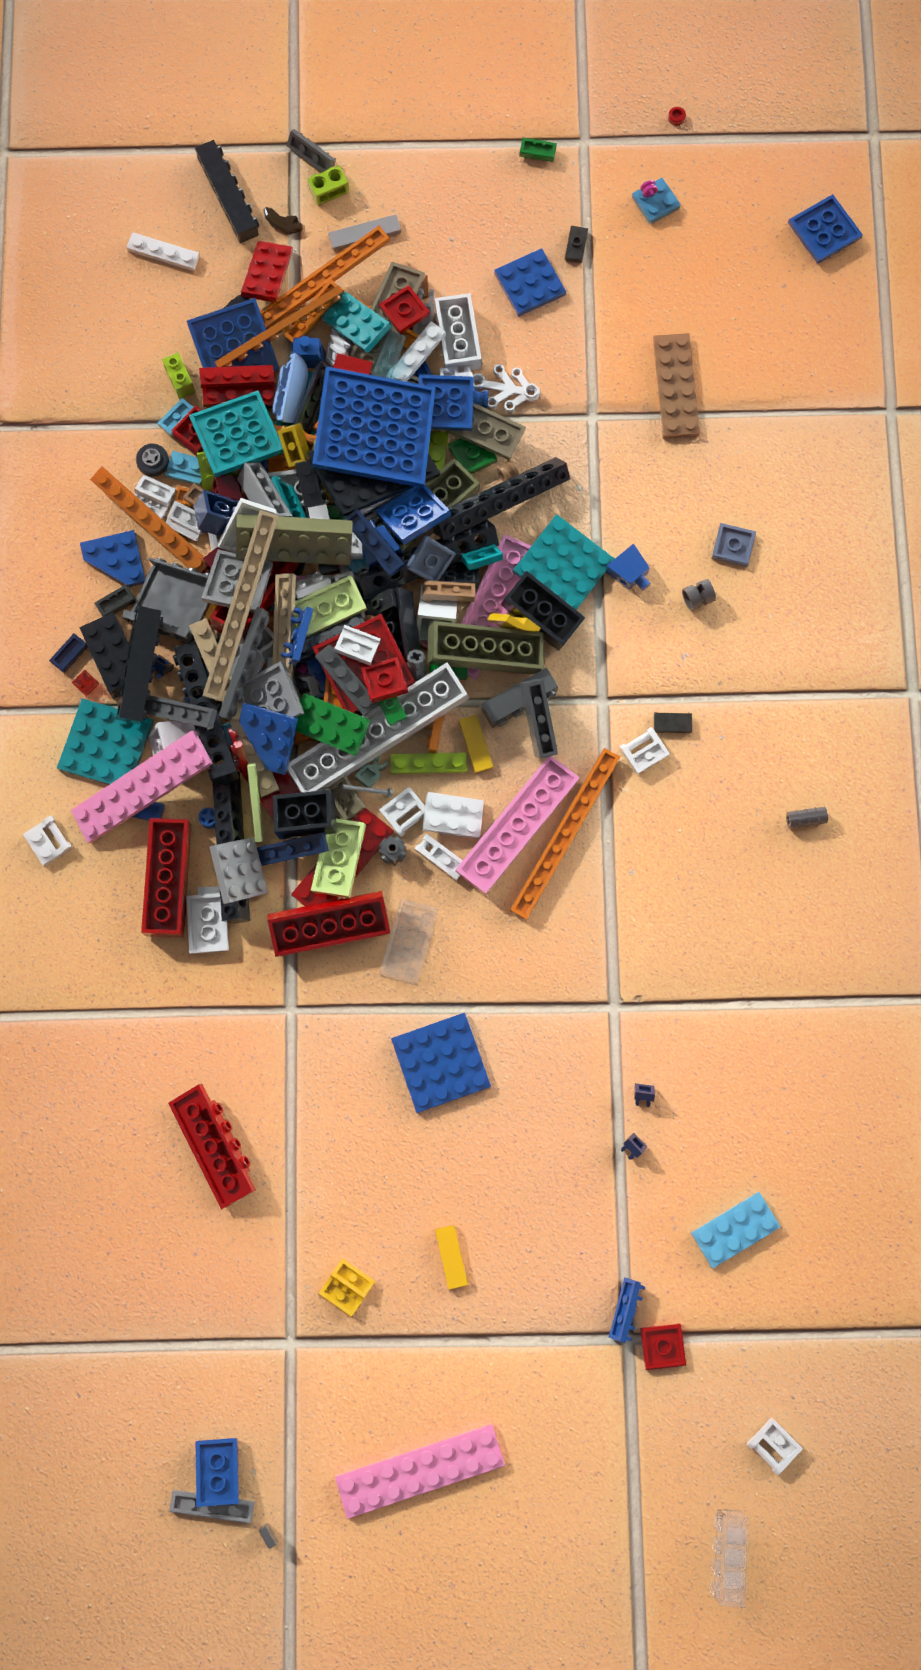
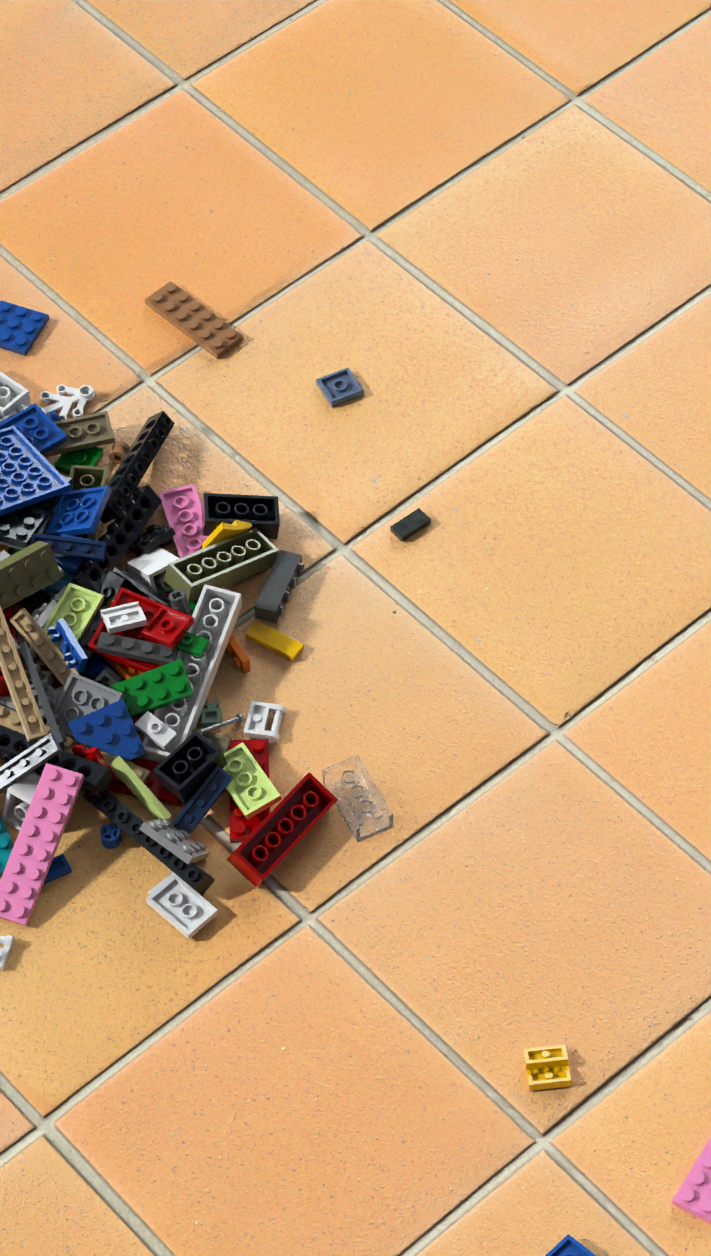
camera: 40 degrees left, 25 degrees down
red brick [141,818,192,938] -> none
red plate [168,1084,256,1210] -> none
dark grey brick [379,836,407,866] -> none
lime plate [391,753,467,775] -> none
blue plate [391,1012,491,1113] -> none
sand blue tile [405,535,456,581] -> none
white plate [414,834,463,881] -> none
medium nougat plate [422,581,475,602] -> none
white plate [422,792,484,839] -> none
yellow tile [435,1225,468,1290] -> none
bright pink plate [455,756,580,895] -> none
teal plate [461,544,503,570] -> none
orange plate [510,748,620,921] -> none
teal plate [512,514,615,610] -> none
dark grey brick [520,679,558,759] -> none
pearl dark grey plate [565,225,588,263] -> none
blue torso [606,544,651,591] -> none
white plate [619,727,670,775] -> none
dark blue tile [621,1133,647,1160] -> none
dark azure plate [632,177,681,224] -> none
dark blue tile [634,1083,655,1107] -> none
dark pink bush [640,180,658,198] -> none
red tile [668,107,686,126] -> none
dark grey wheel [682,579,716,611] -> none
dark grey axle [786,806,828,829] -> none
blue plate [788,194,863,264] -> none
none -> white plate [134,711,178,750]

